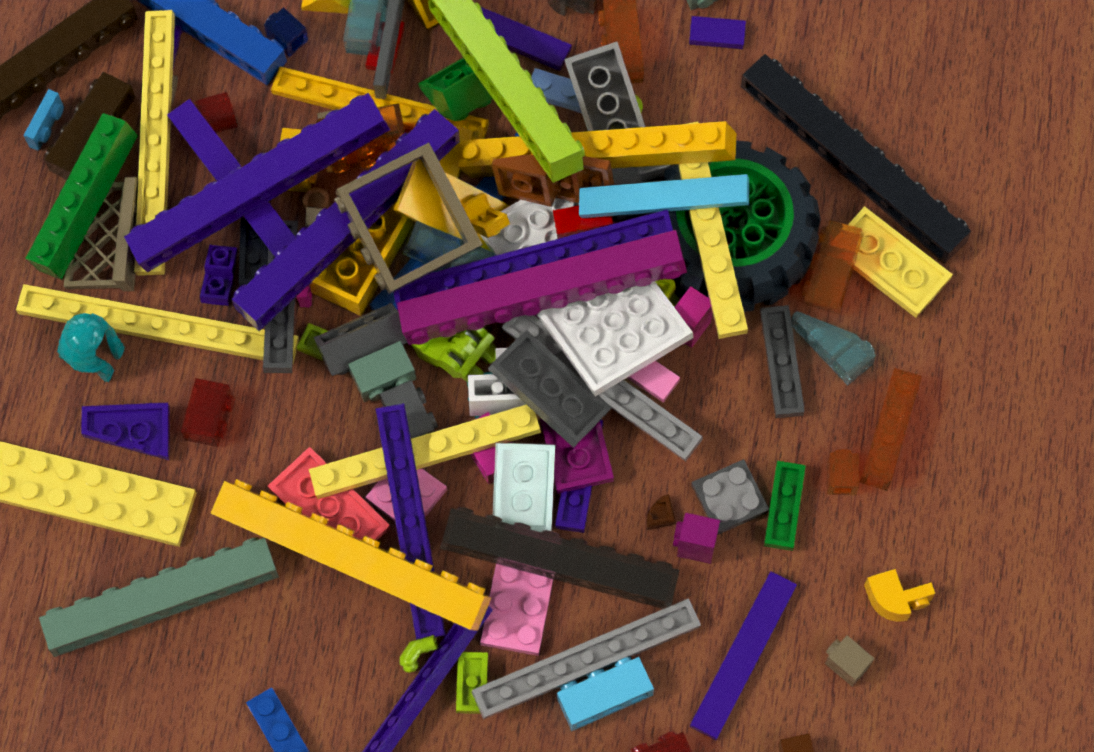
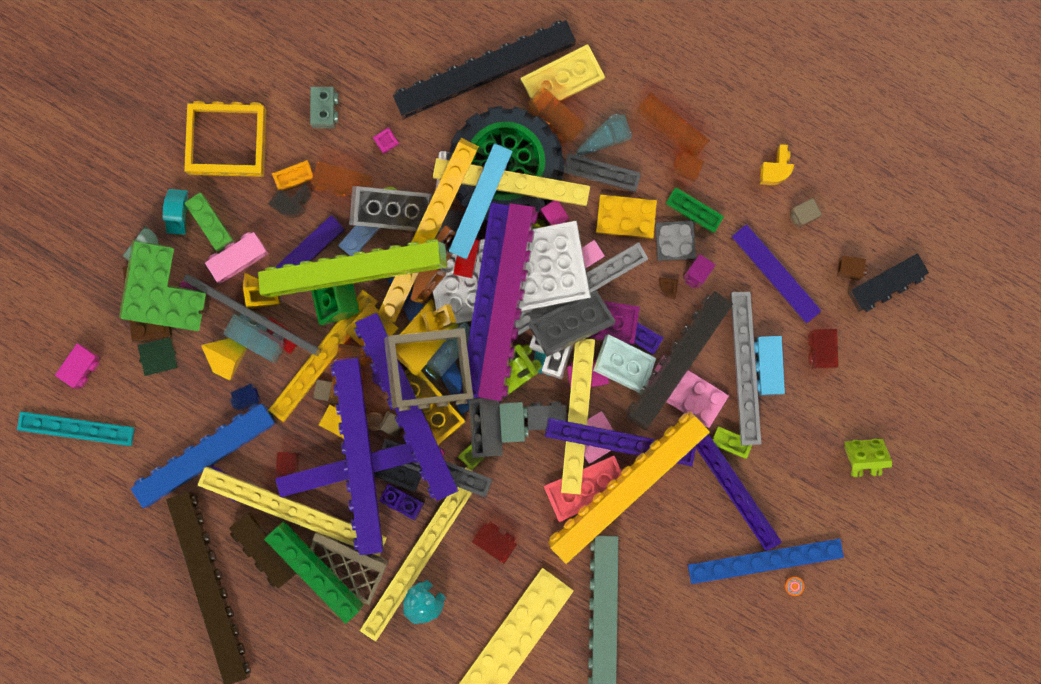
camera: 70 degrees left, 15 degrees up
dark azure plate [24,89,64,151] -> none
dark purple wing [81,403,170,460] -> none
lime arm [399,635,438,673] -> none
dark purple tile [689,16,746,49] -> none
none -> dark pink tile [373,127,399,154]
none -> yellow plate [596,195,657,239]

